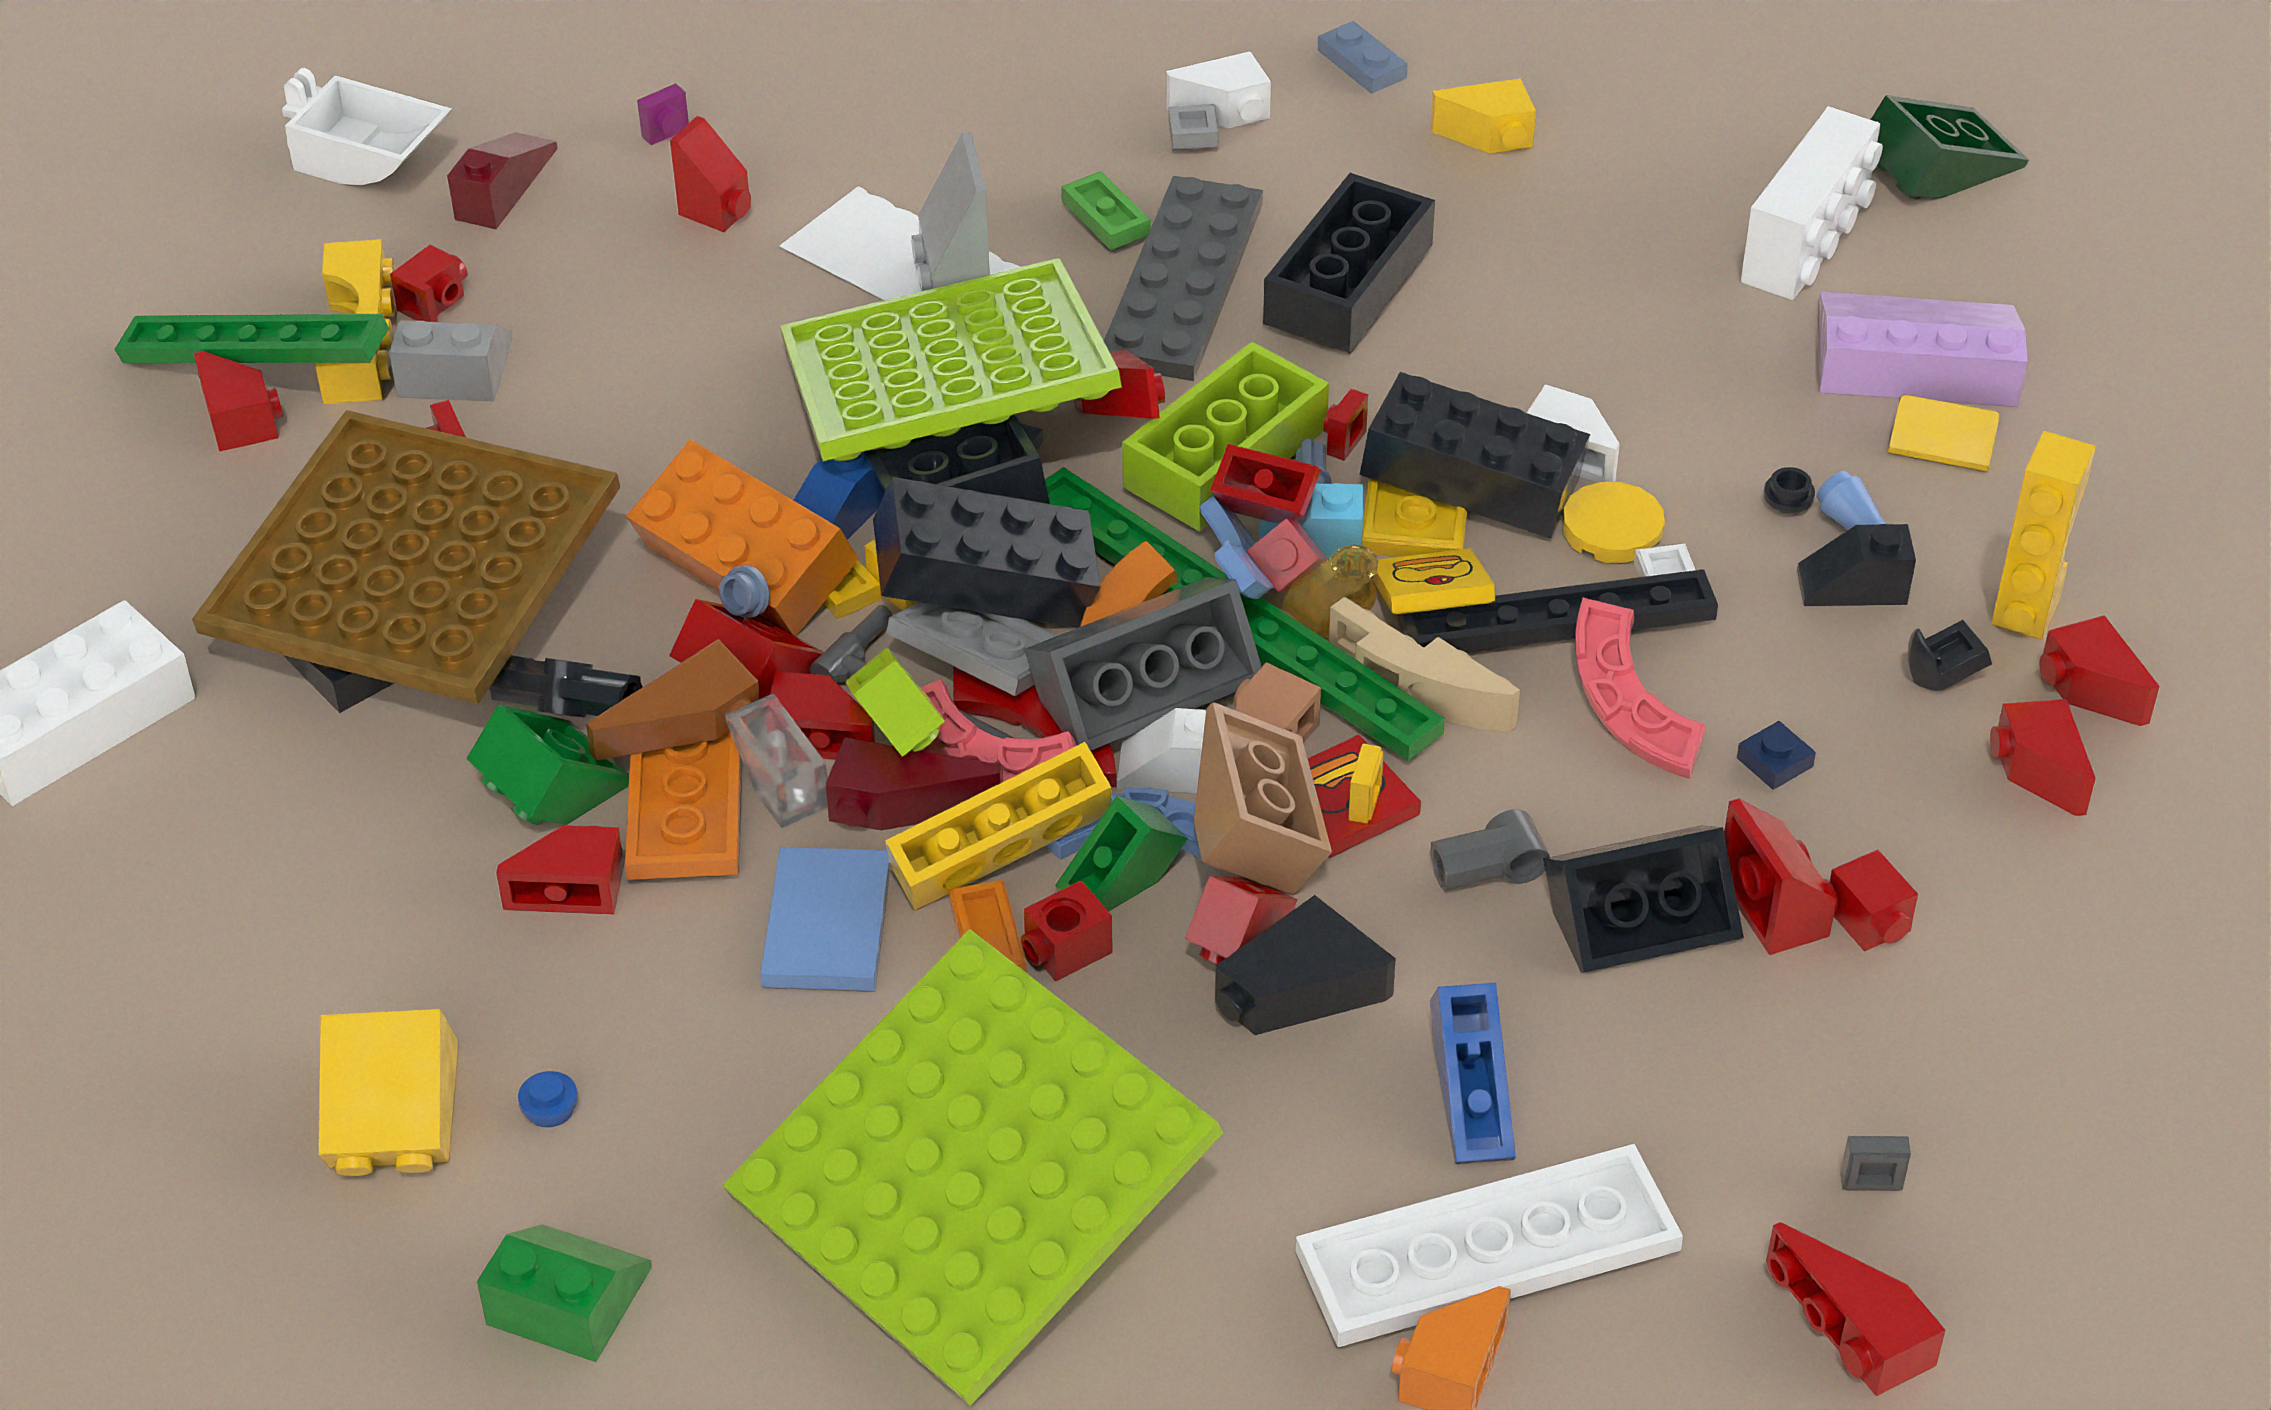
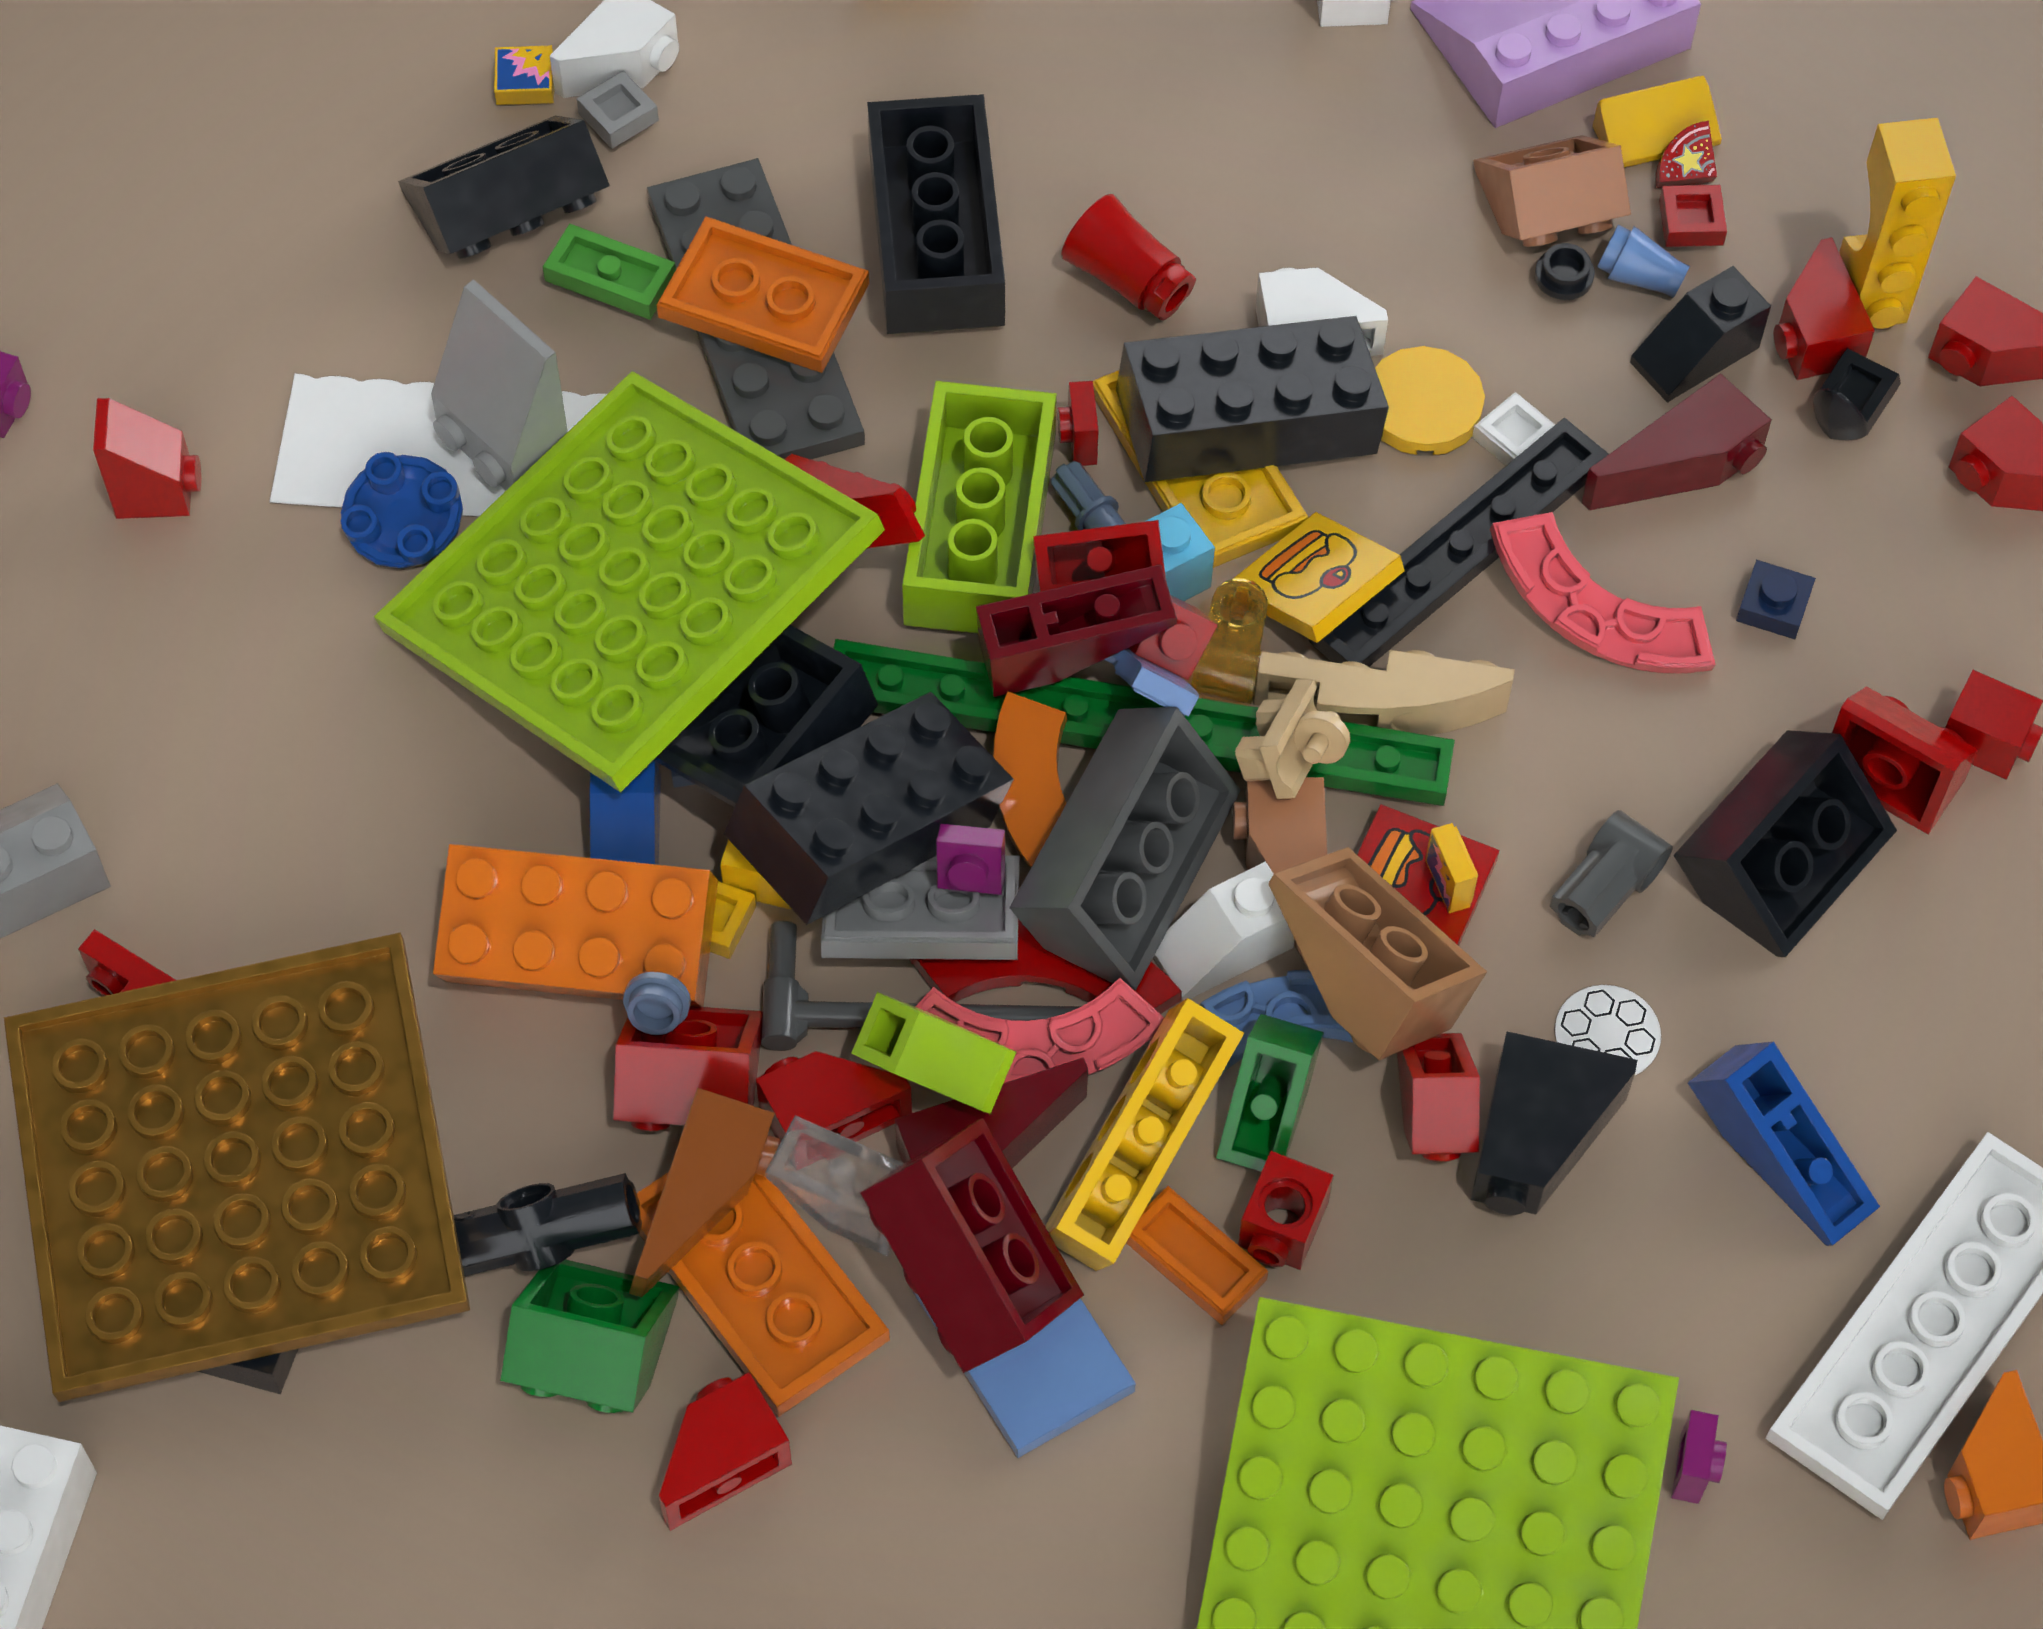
camera: 35 degrees left, 15 degrees up
none -> blue dish [341,452,463,569]
none -> black slope [398,115,610,259]
none -> tile [494,45,554,105]
none -> orange tile [657,216,869,373]
none -> dark red slope [860,1118,1084,1373]
none -> magenta plate [936,824,1005,895]
none -> dark red slope [976,564,1177,697]
none -> red plant [1061,194,1196,321]
none -> tan hips [1235,679,1350,799]
none -> nougat slope [1473,135,1631,247]
none -> white sticker [1555,985,1661,1076]
none -> dark red slope [1581,373,1772,511]
none -> red tile [1656,120,1717,188]
none -> red plate [1659,184,1727,247]
none -> magenta plate [1671,1410,1727,1504]
none -> red slope [1773,237,1875,380]

